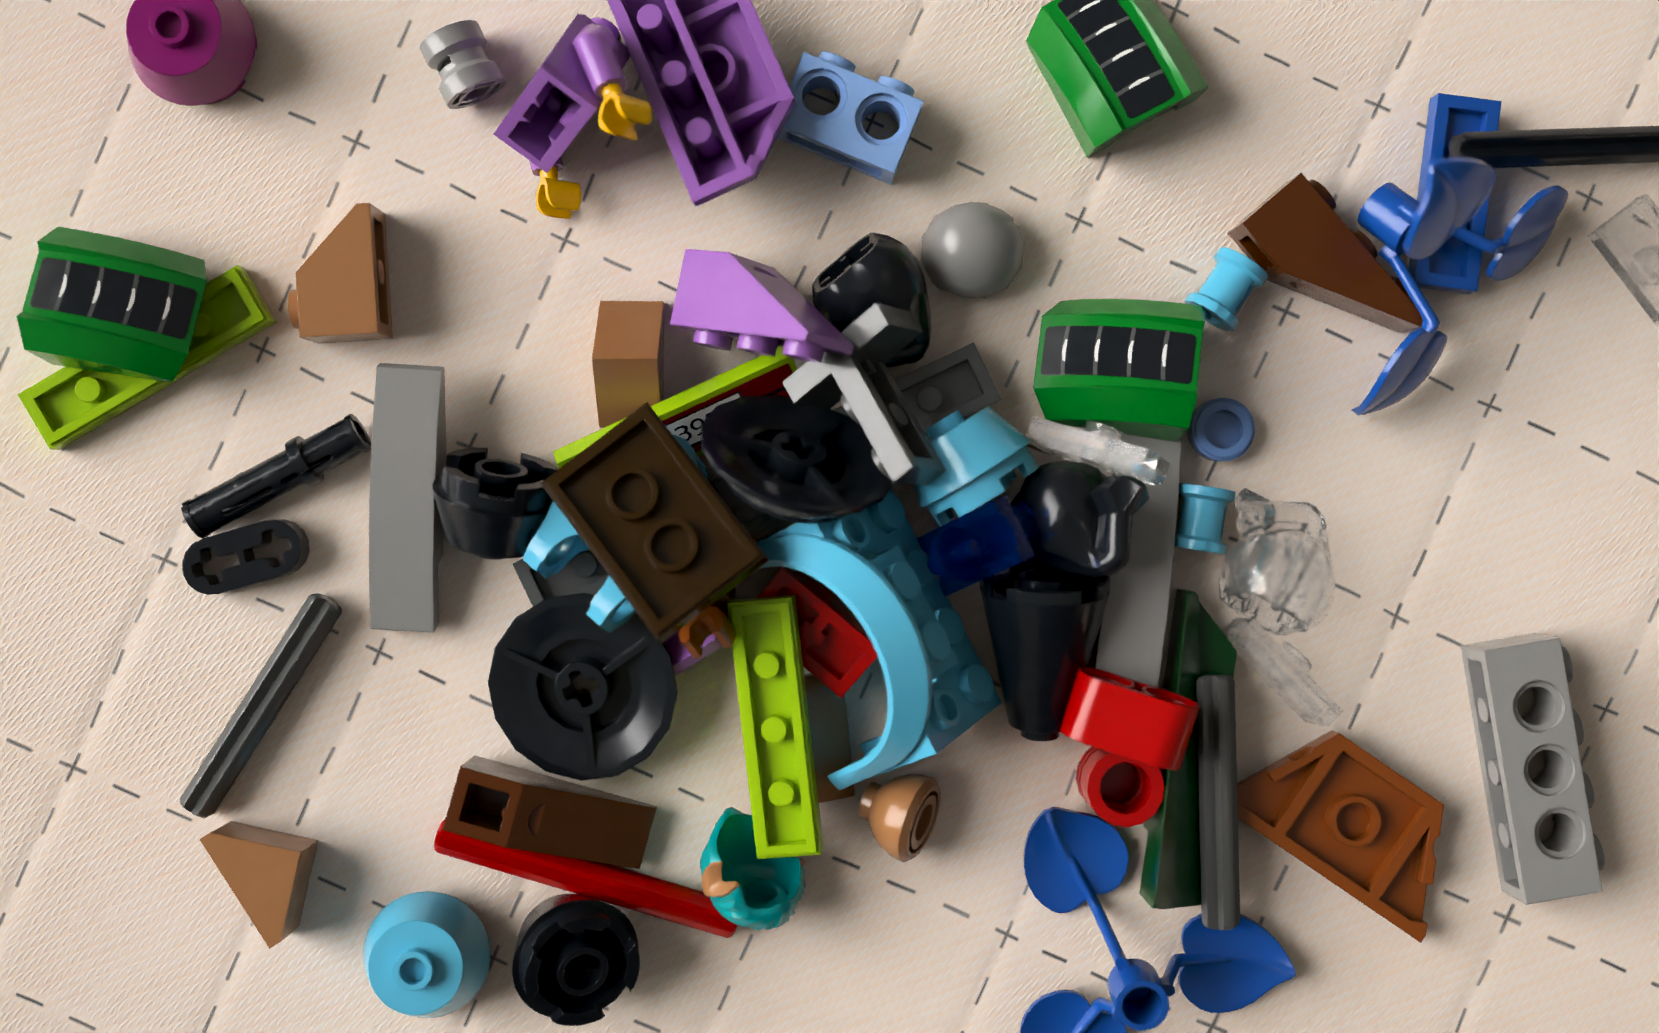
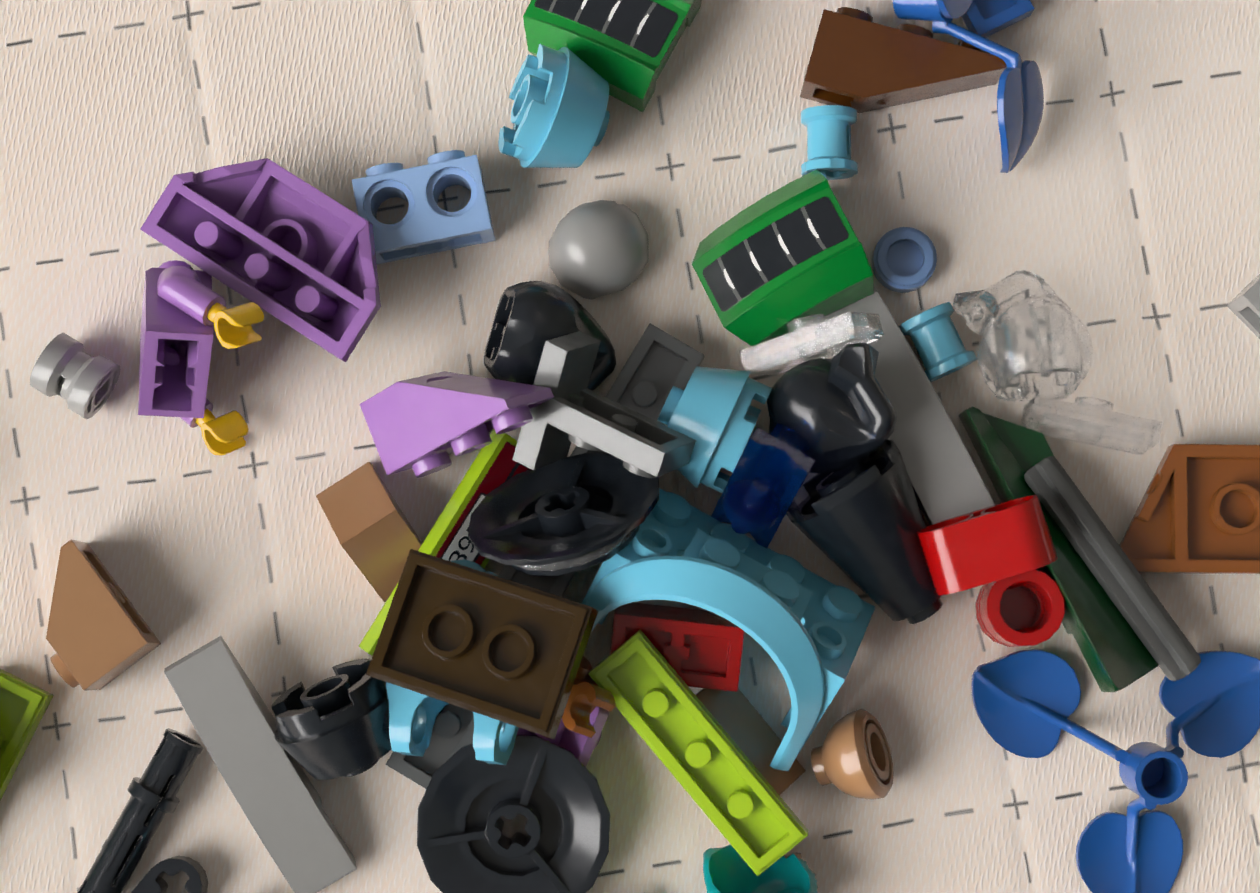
camera: 25 degrees left, 5 degrees down
none -> medium azure cone [498,44,610,168]

